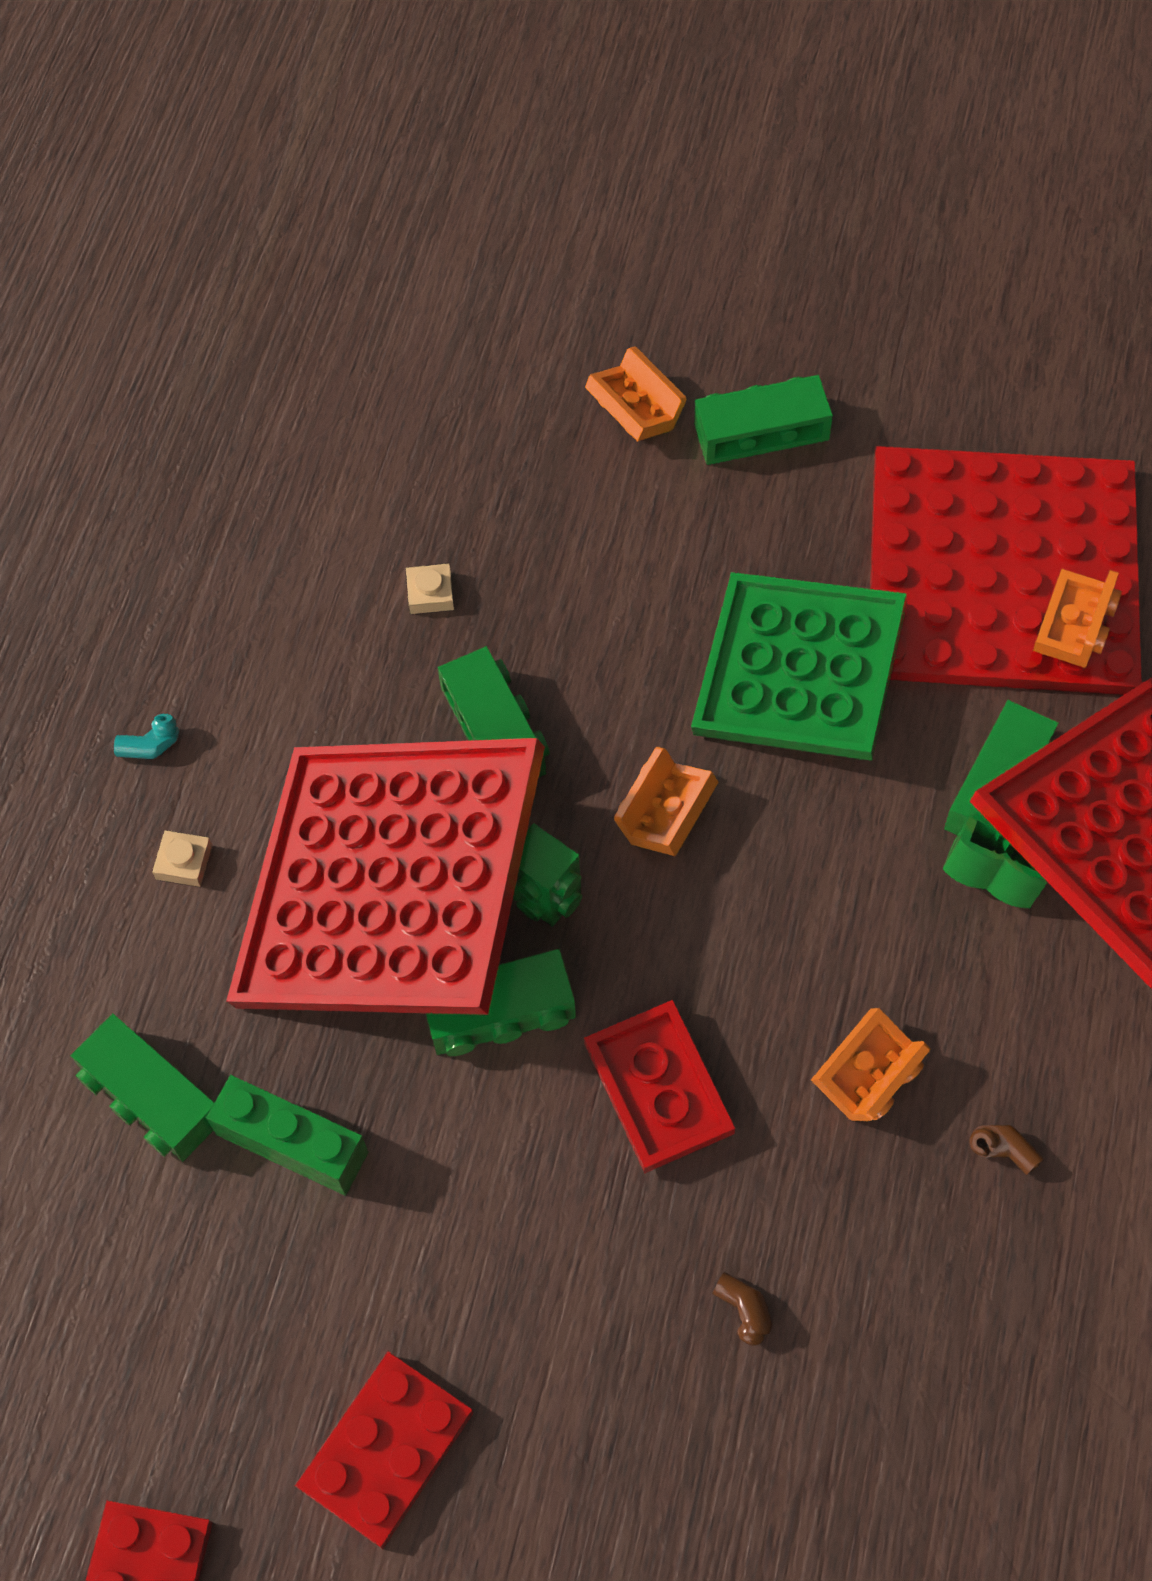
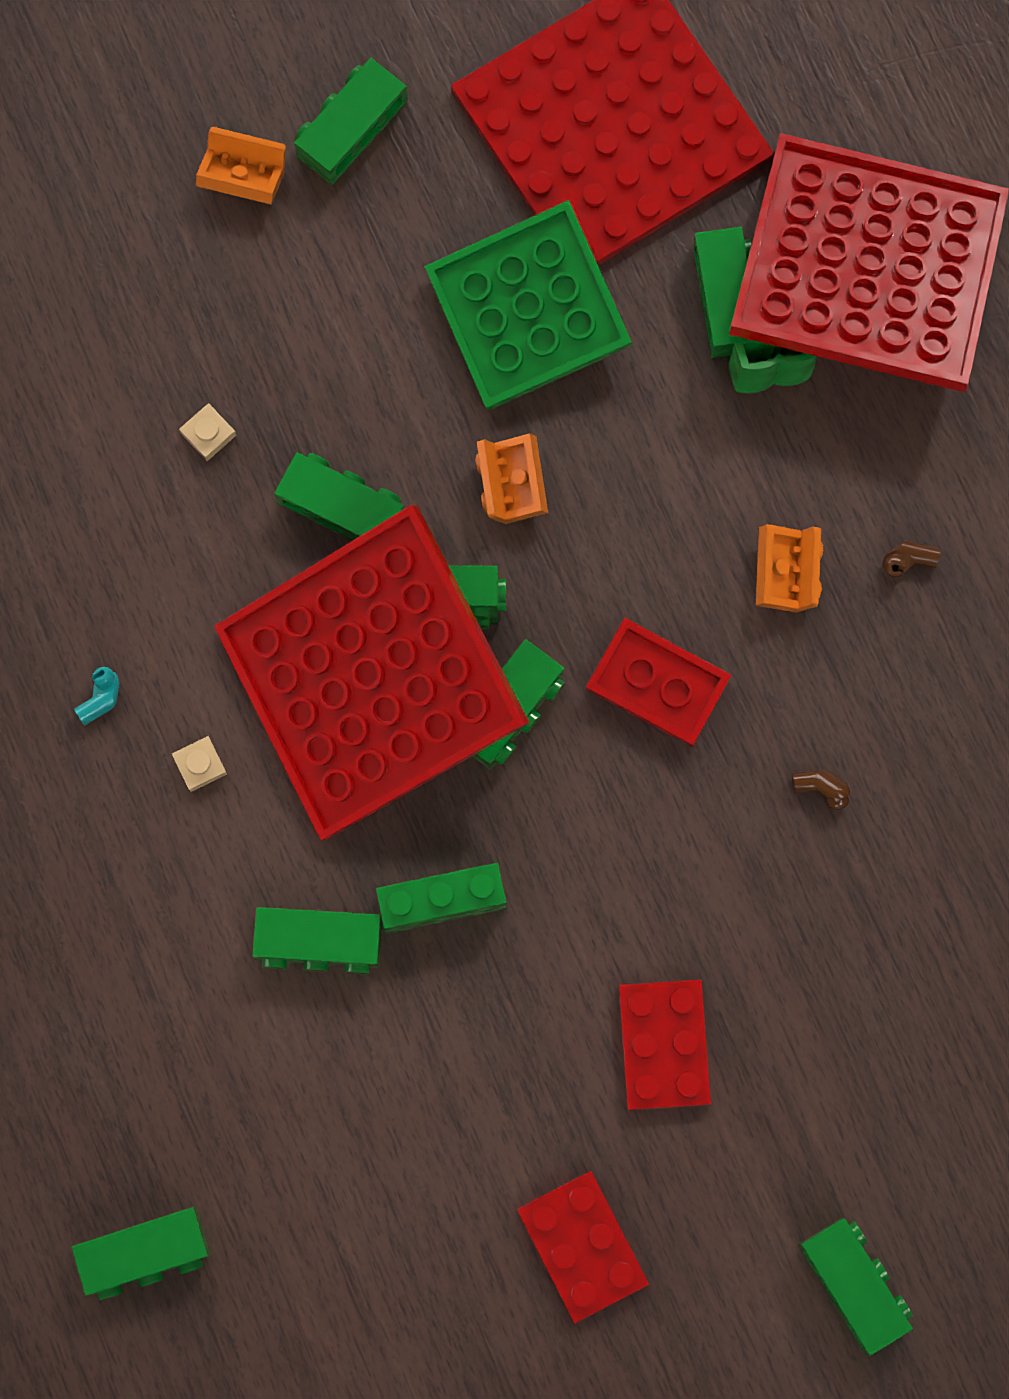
camera: 40 degrees left, 15 degrees up
orange bracket [1033,569,1122,668] -> none

